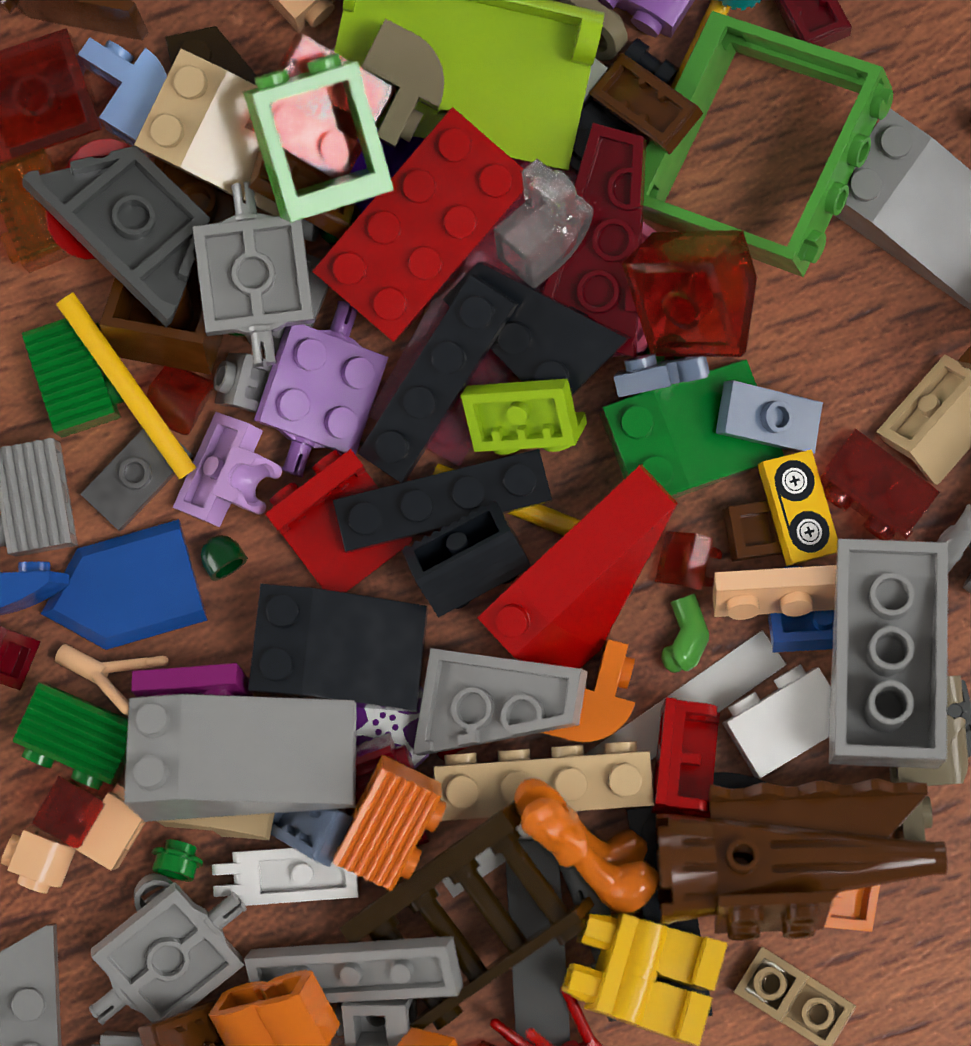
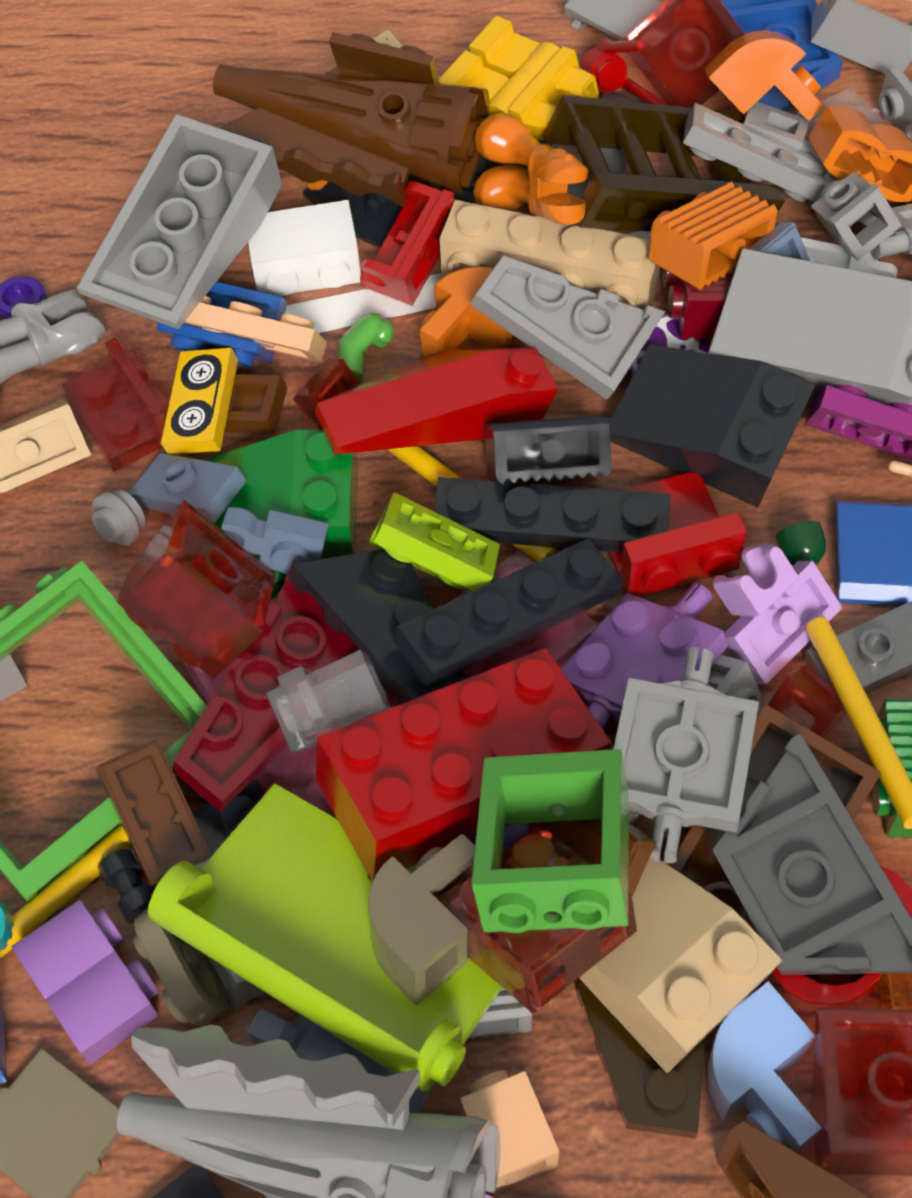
camera: 155 degrees left, 25 degrees down
none -> light grey plate [92,490,146,546]
none -> light grey brick [811,171,902,261]

